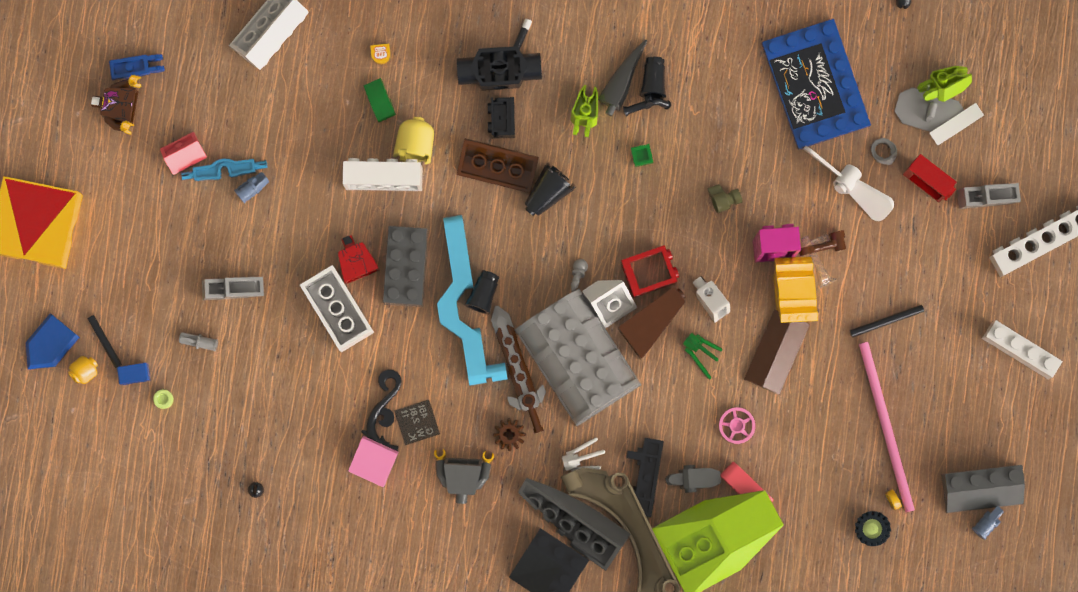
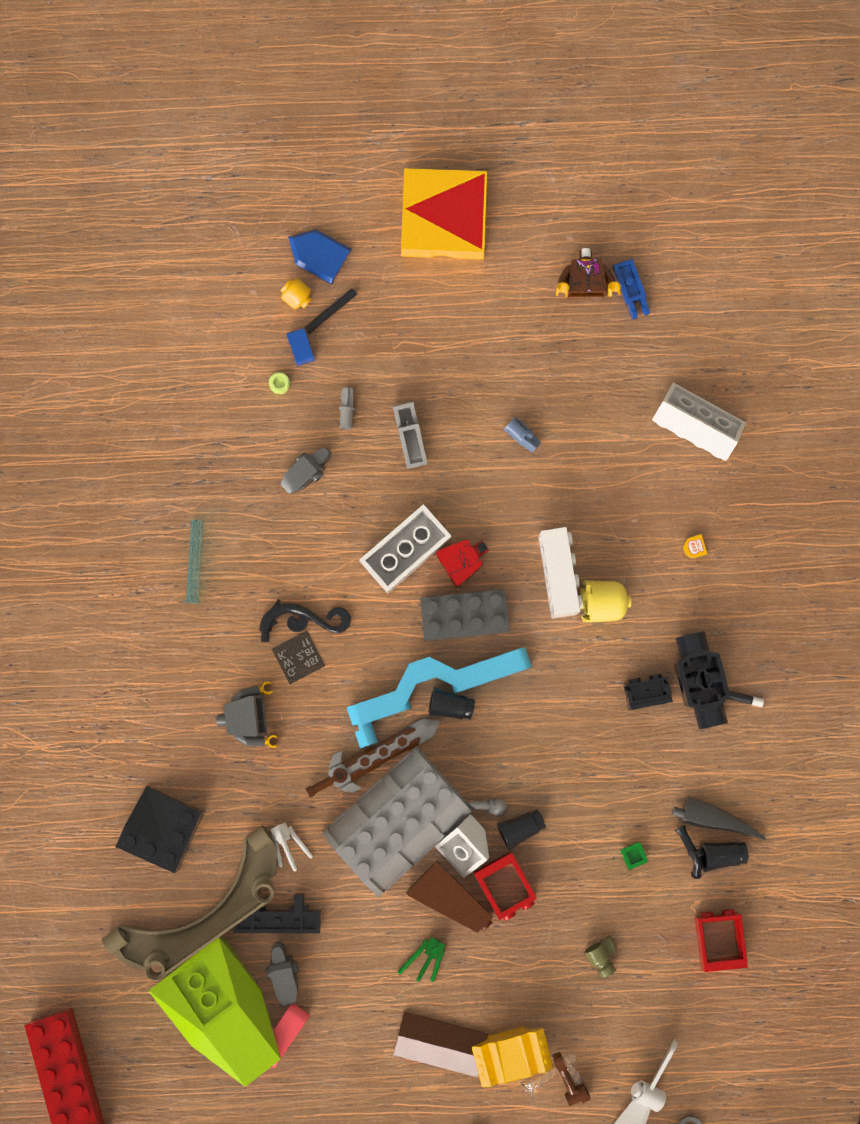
camera: 80 degrees right, 0 degrees up
panel [160,132,207,175] -> none
dark azure piece [181,159,268,181] -> none
black hinge [248,482,264,498] -> none
bright pink tile [348,436,399,487] -> none
green slope [364,78,396,122] -> none
reddish brown slope [456,138,539,193] -> none
reddish brown gear [493,418,526,451] -> none
dark grey wedge [518,478,631,571] -> none
black cone [525,163,576,216] -> none
lime hinge [570,85,598,137] -> none
white torso [693,276,730,323] -> none
bright pink wheel [719,408,755,444] -> none
dark pink brick [753,224,801,263] -> none
plate [761,19,871,150] -> none
none -> clear light blue axle [183,520,203,604]
none -> dark grey hinge [281,447,332,494]
none -> black plant [496,809,546,851]
none -> red window [695,909,748,972]

